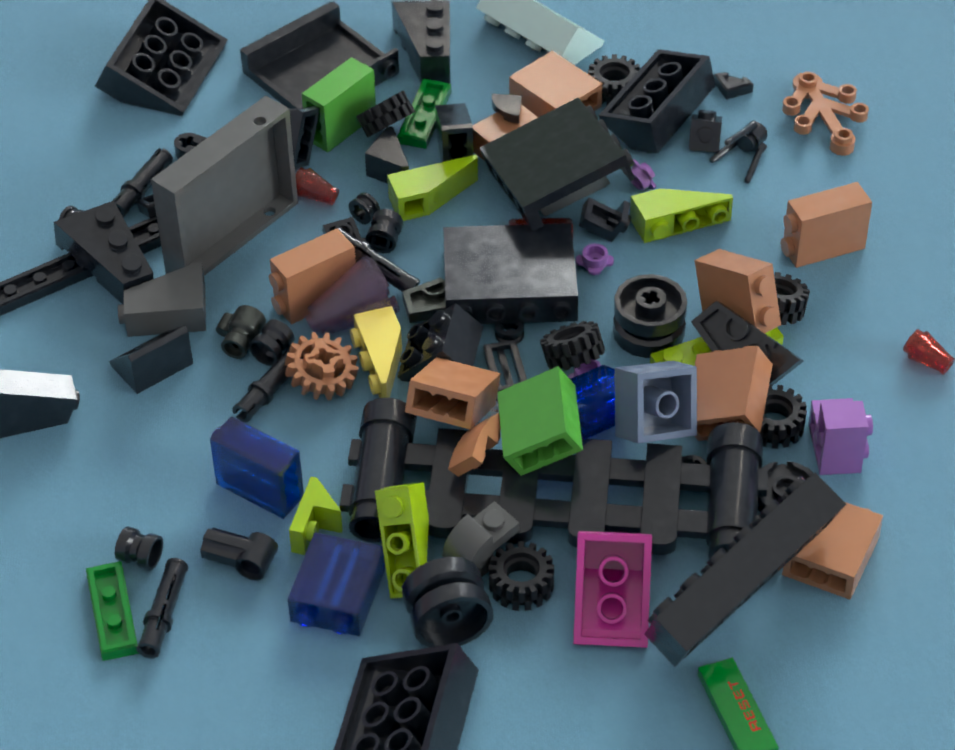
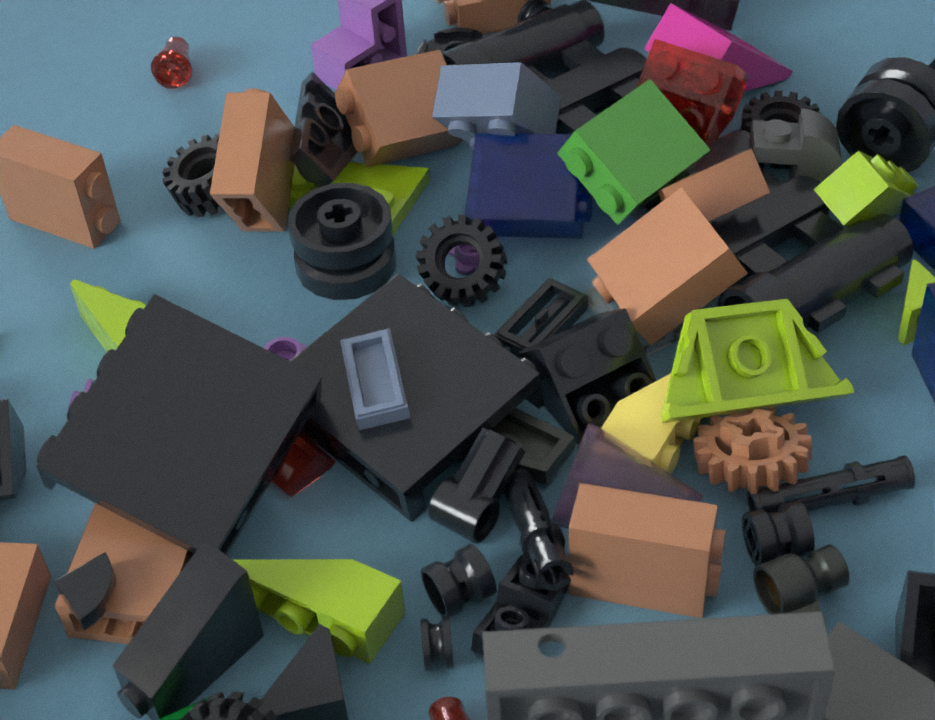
camera: 130 degrees left, 0 degrees up
none -> sand blue tile [340,328,411,430]
none -> black piece [429,428,525,544]
none -> clear red slope [636,39,750,149]
none -> lime wing [661,299,854,423]

